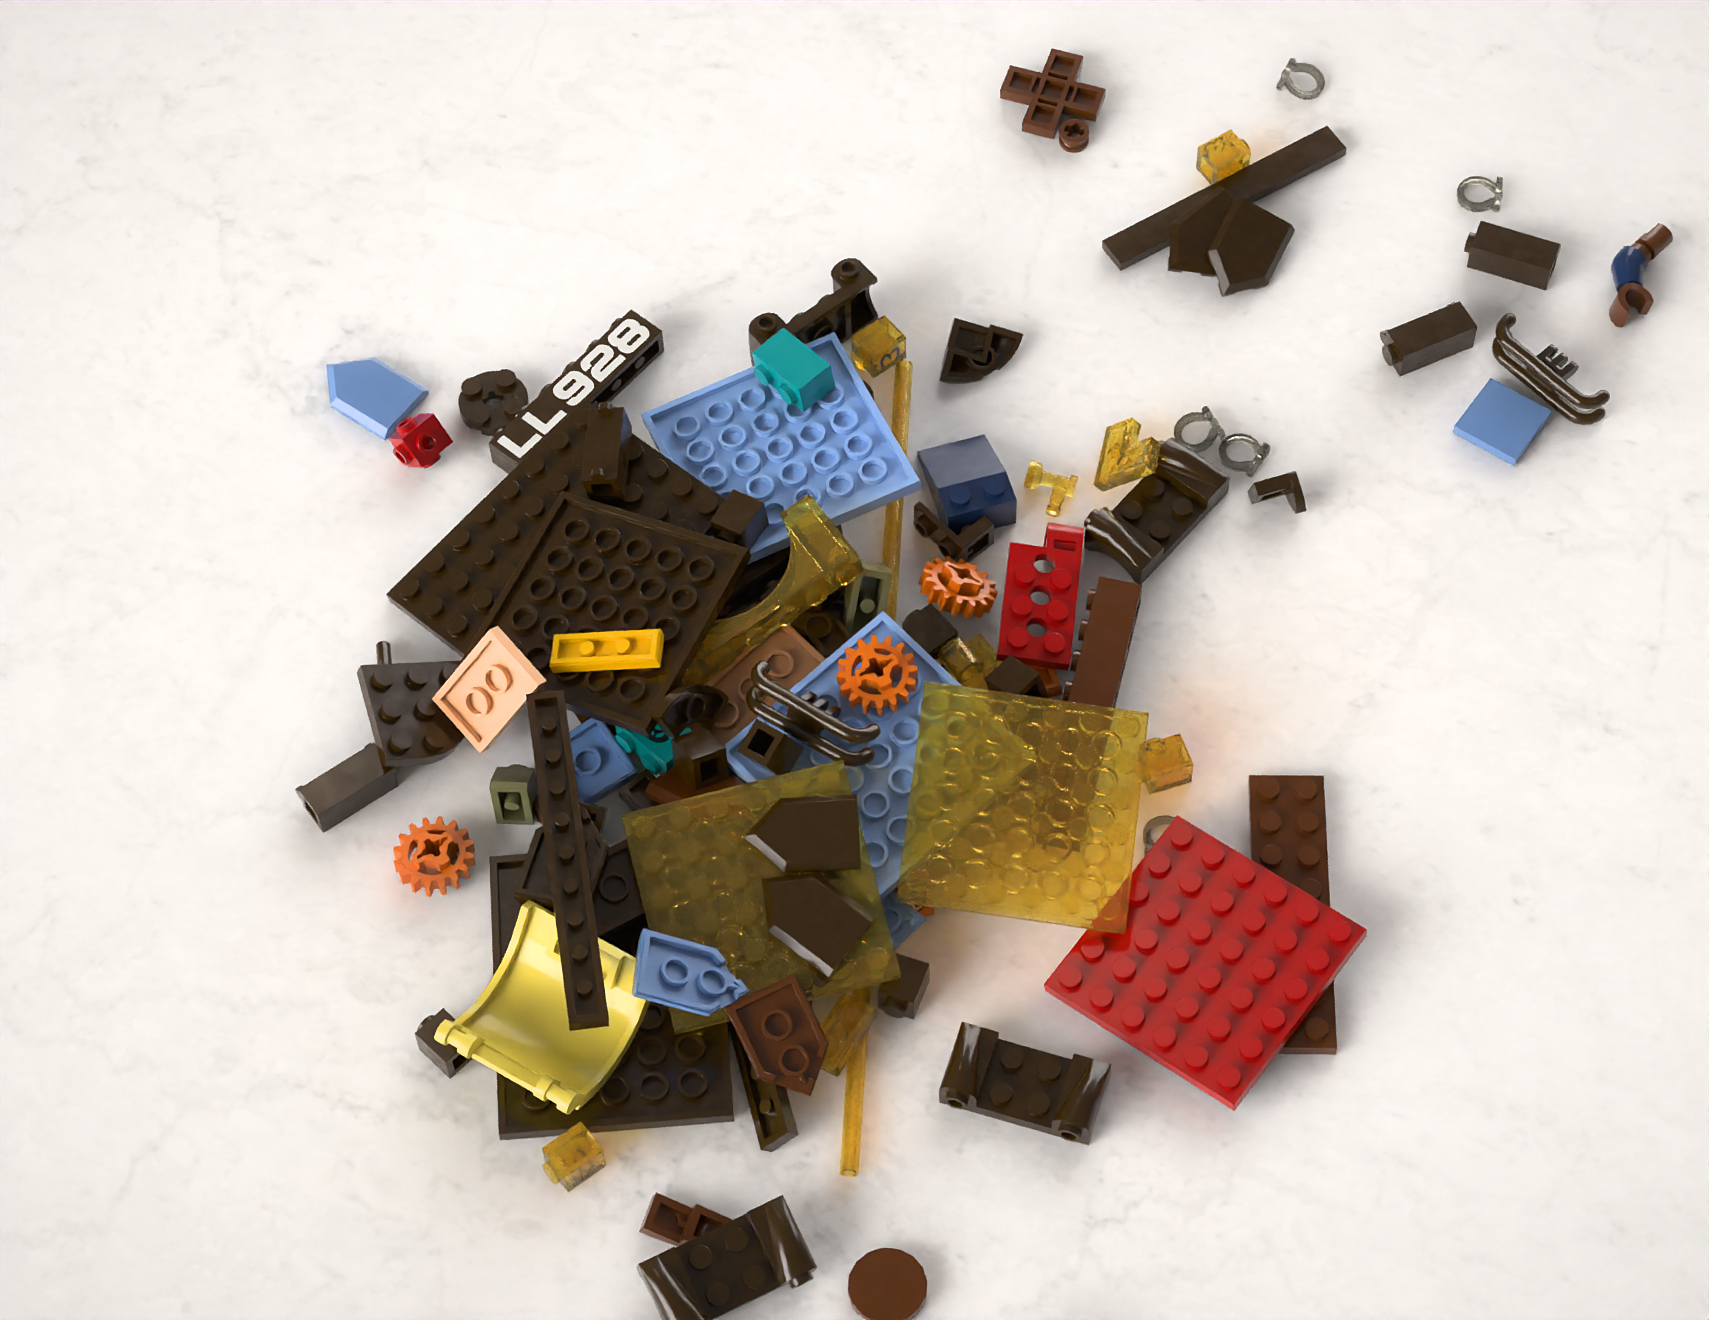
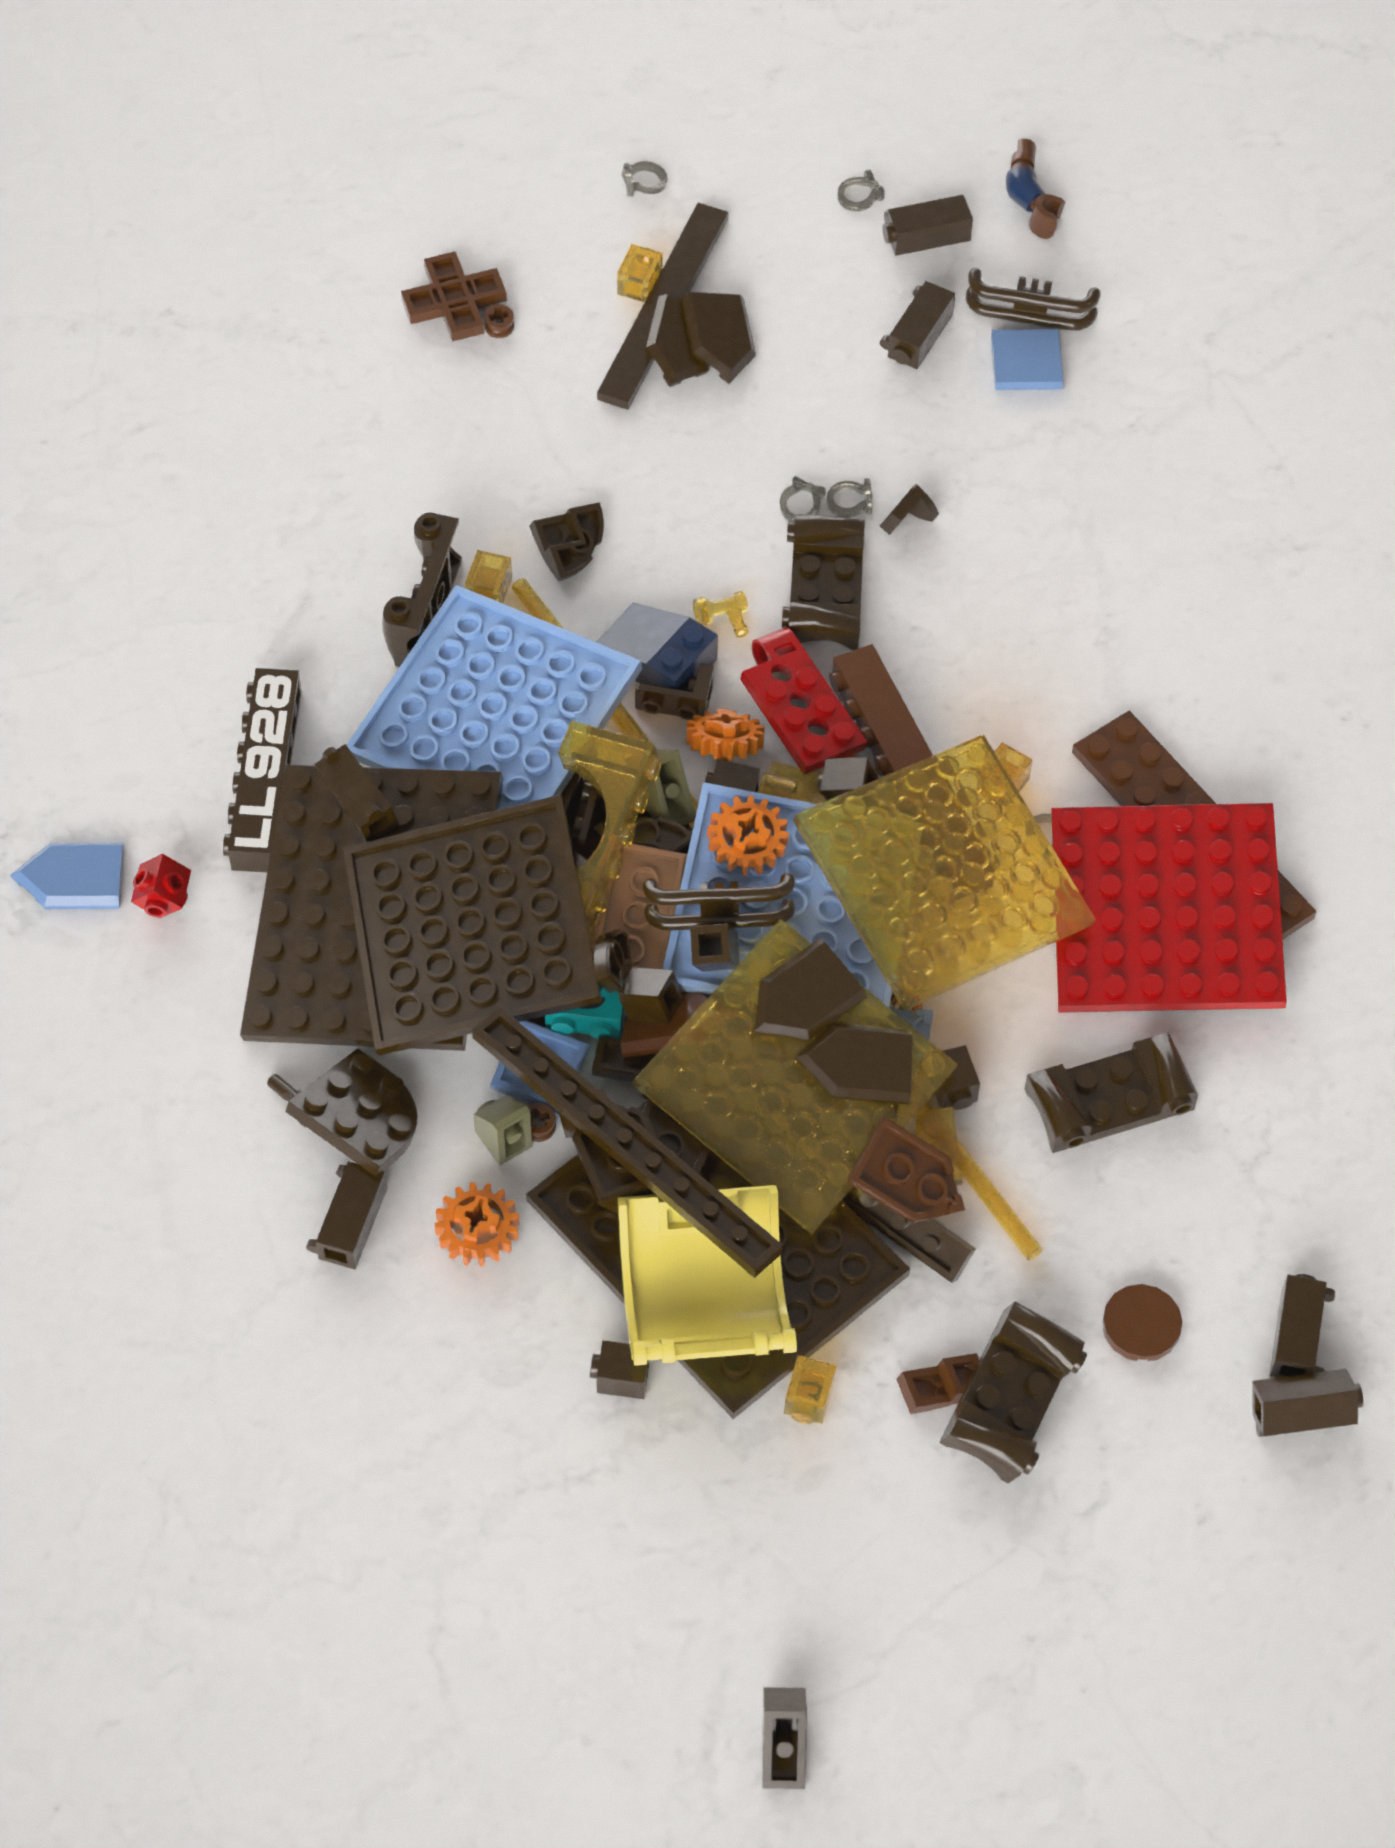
camera: 40 degrees left, 0 degrees up
light nougat plate [432,626,547,753] -> none
dark brown plate [458,369,529,436] -> none
yellow tile [549,629,664,673] -> none
medium blue tile [632,928,750,1017] -> none
dark brown brick [710,489,769,551] -> none
teal brick [752,328,835,412] -> none
clear yellow plate [1093,418,1161,492] -> none

